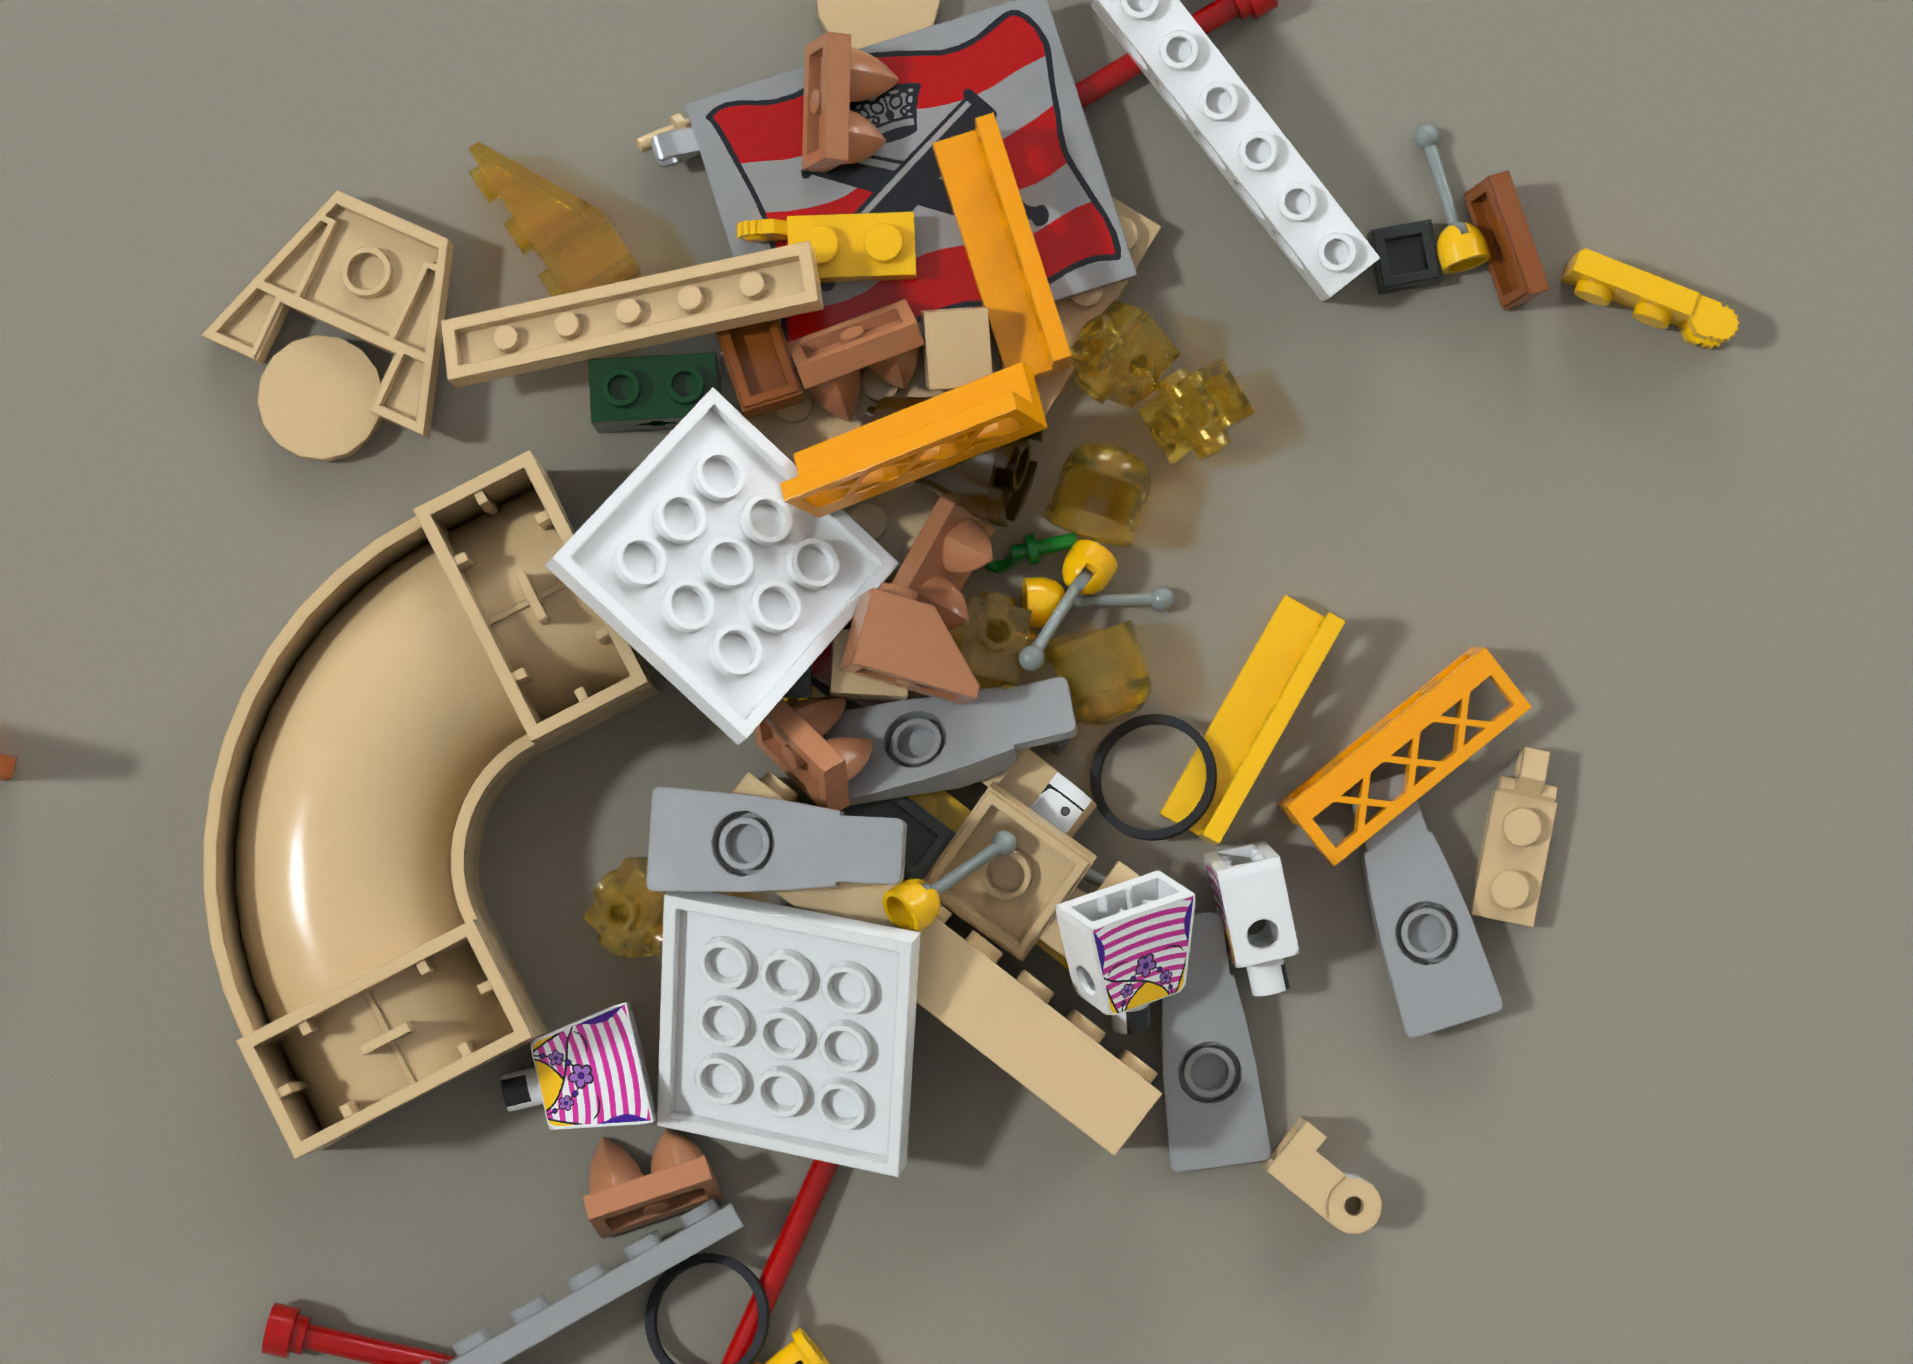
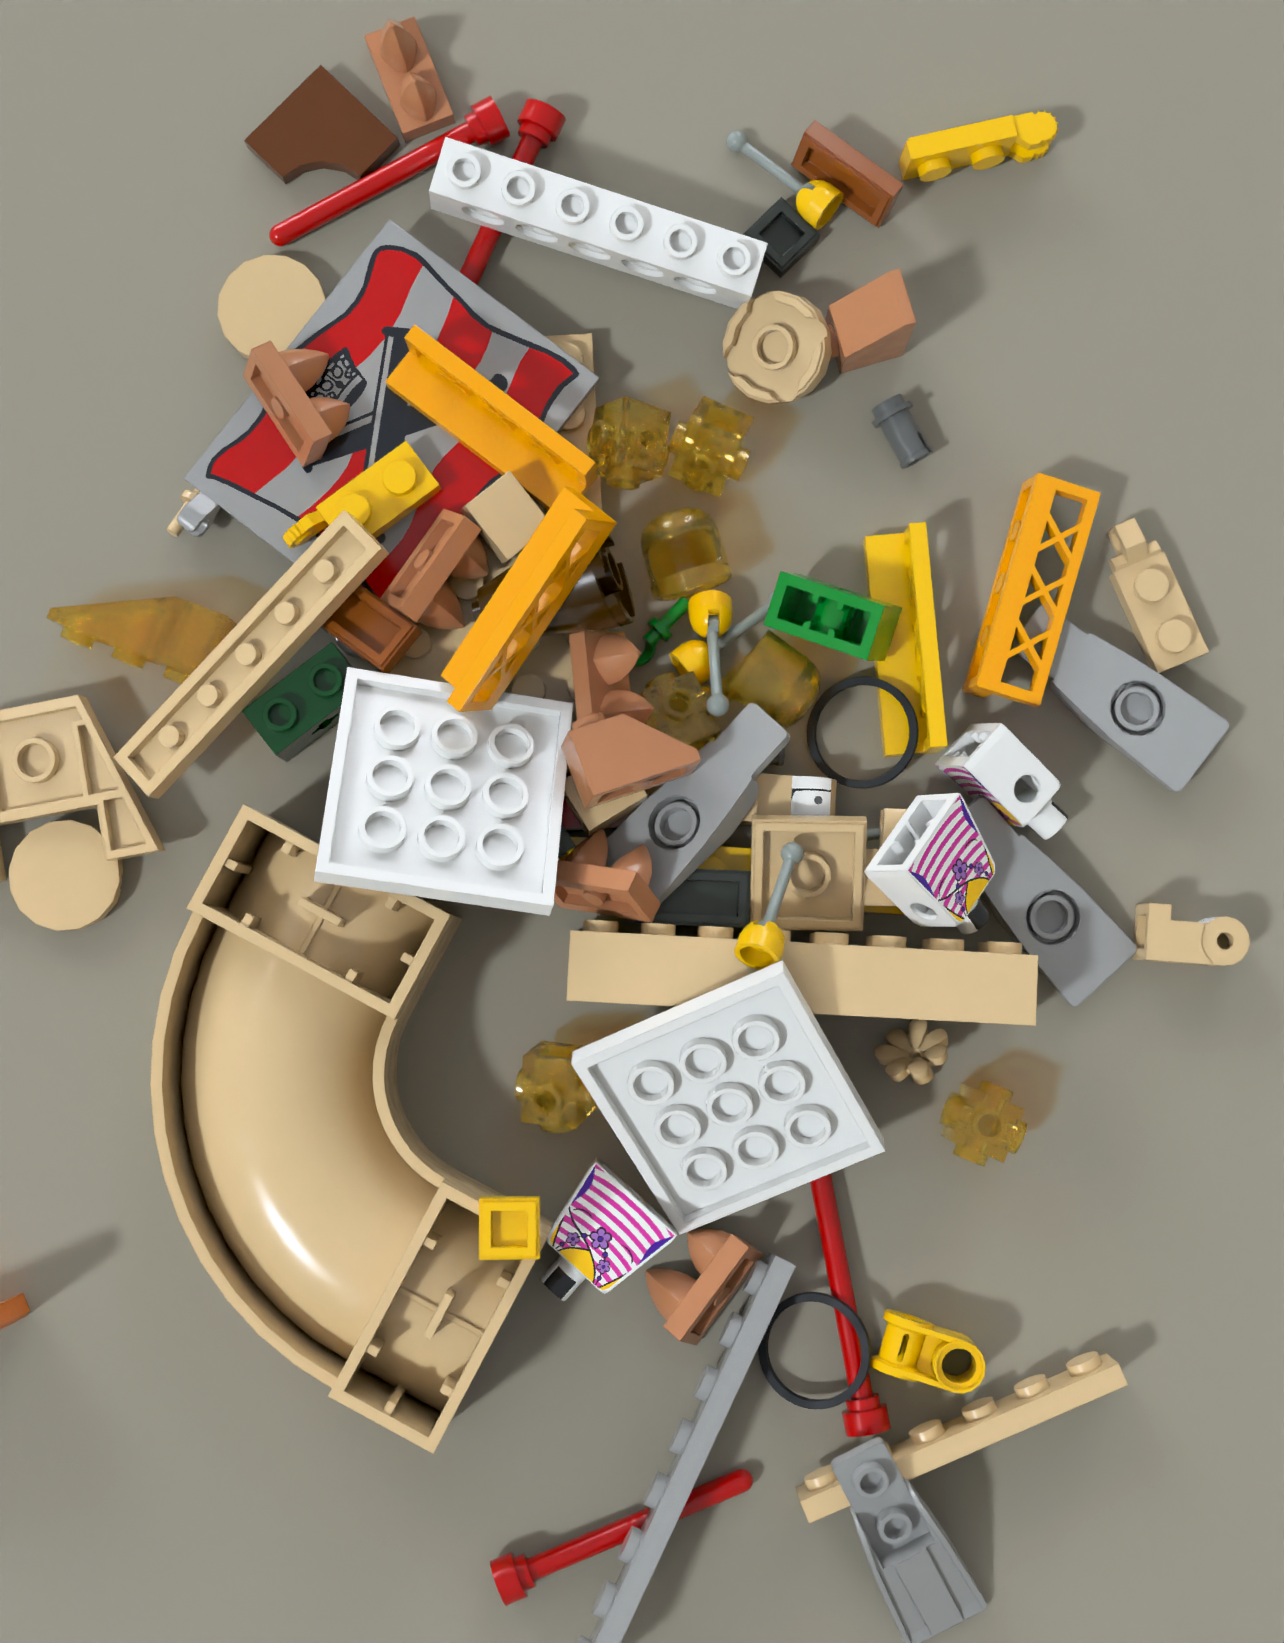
camera: 30 degrees left, 0 degrees up
light grey piece [646,787,907,892] -> none
none -> yellow tile [479,1196,541,1260]
none -> tan tile [722,290,832,404]
none -> green brick [763,571,902,661]
none -> nougat slope [825,268,916,374]
none -> dark grey pin [872,394,933,469]
none -> tan plant [874,1019,948,1085]
none -> clear yellow brick [939,1080,1027,1167]

